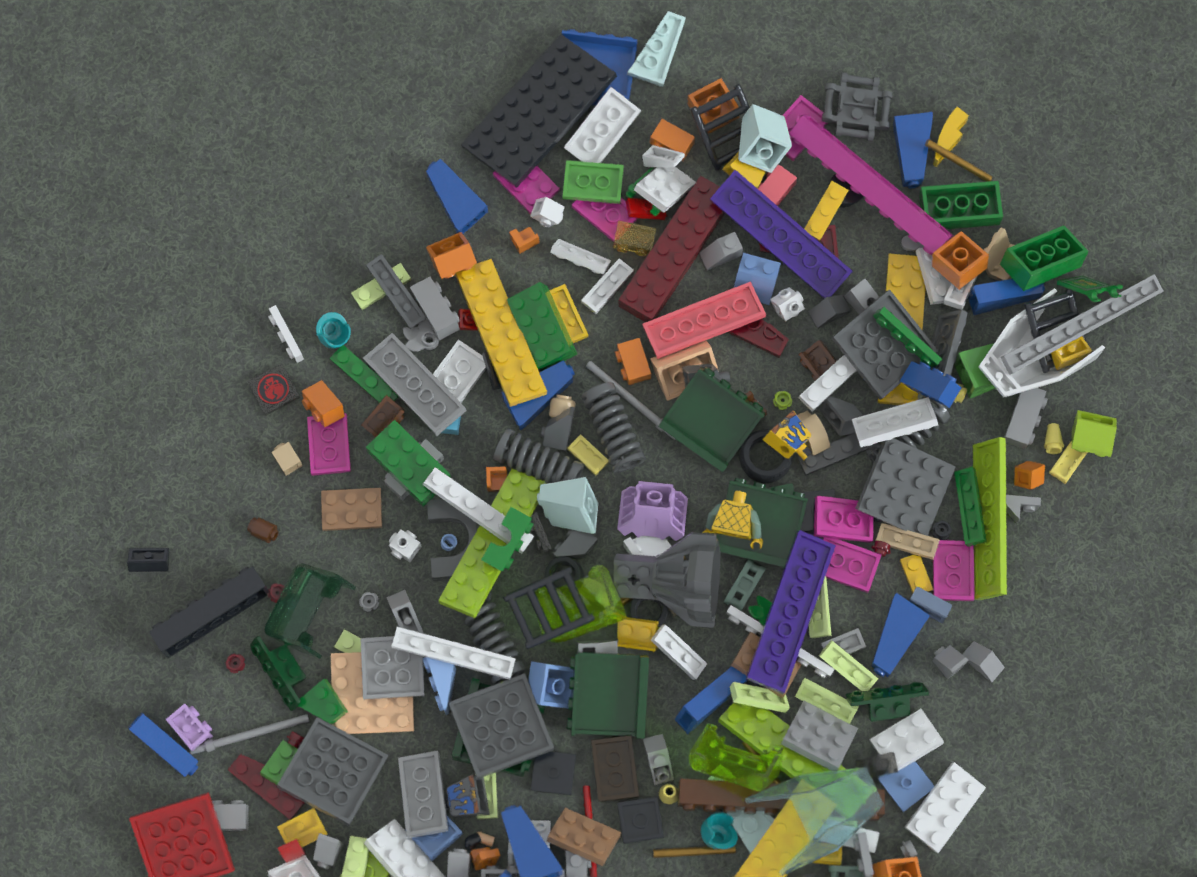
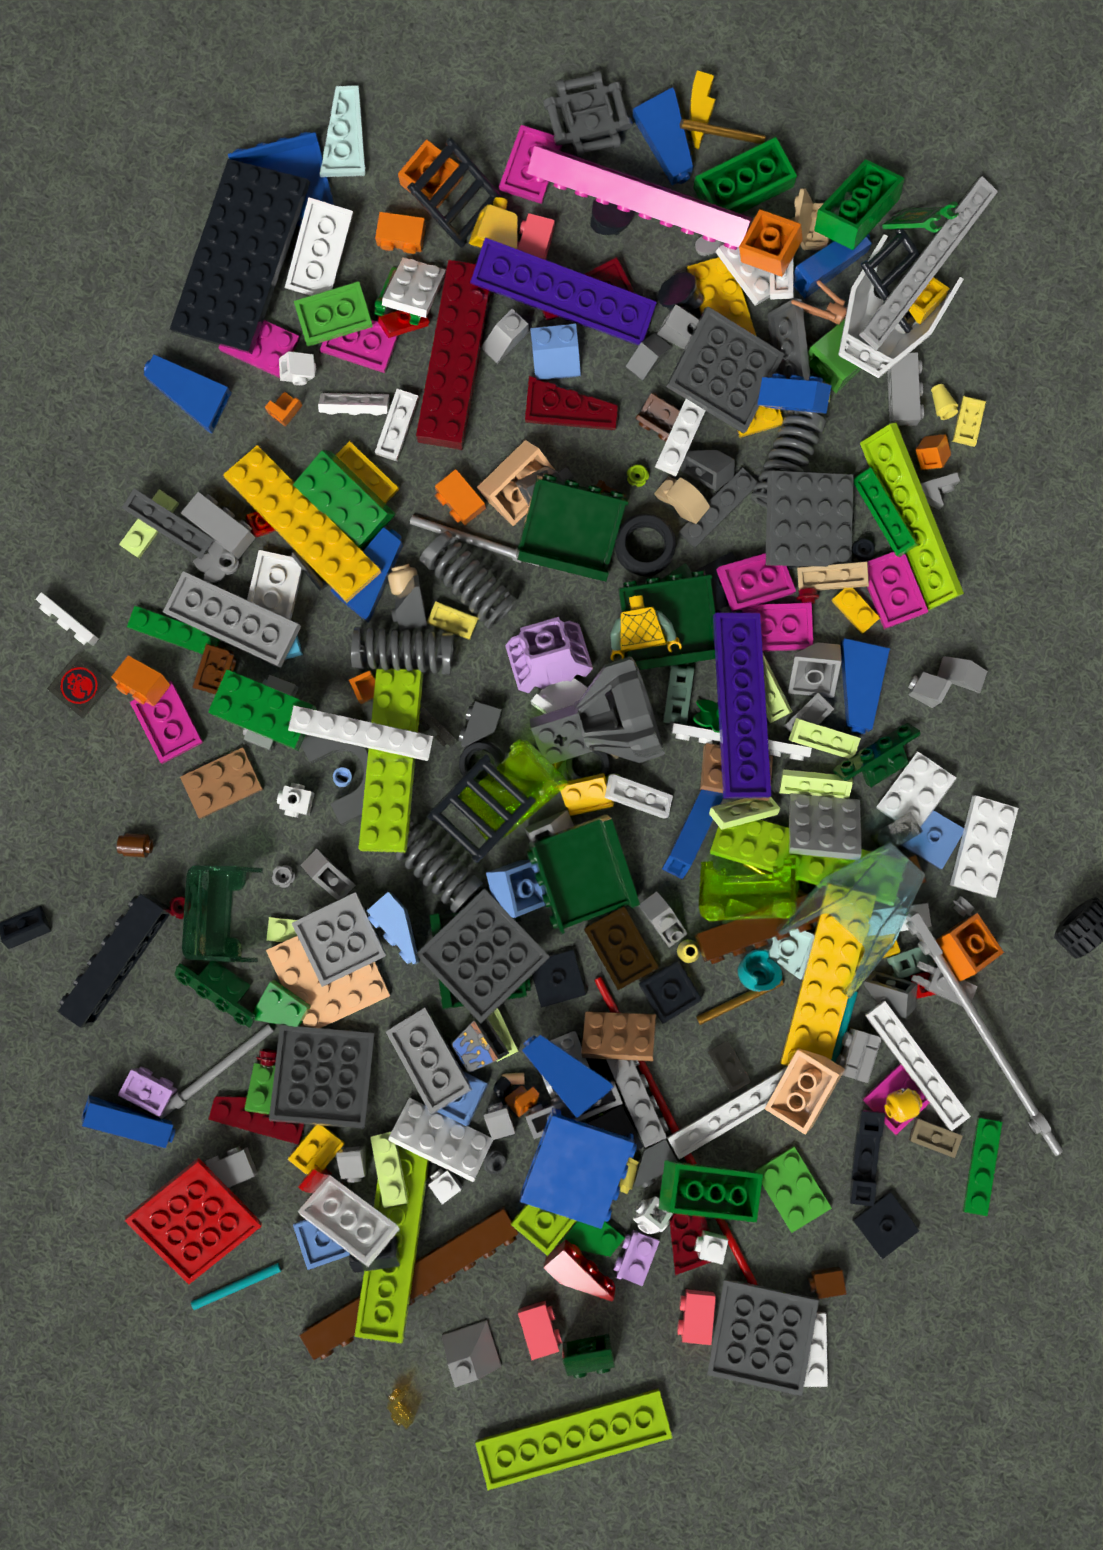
camera: 20 degrees left, 10 degrees up
dark red plate [225,654,245,673] -> none
tan brick [272,442,303,476] -> none
teal helmet [316,312,351,348] -> none
white plate [392,627,516,680] -> none
orange brick [426,232,477,279] -> none
green arch [481,507,534,572] -> none
light aqua slope [537,477,598,534] -> none
clear yellow bracket [612,220,656,256] -> none
white slope [642,145,685,167] -> none
coral plate [642,282,766,359] -> none
light aqua slope [738,104,792,173] -> none
torso [763,411,812,460] -> none
white brick [770,287,805,321] -> none
yellow plate [804,181,848,241] -> none
white plate [852,397,938,447] -> none
green plate [873,307,942,368] -> none
sand blue slope [909,587,952,623] -> none
lime slope [1072,410,1117,457] -> none
none -> black hat [656,272,703,312]
none -> light grey slope [788,642,842,698]
none -> nougat plant [791,280,847,325]

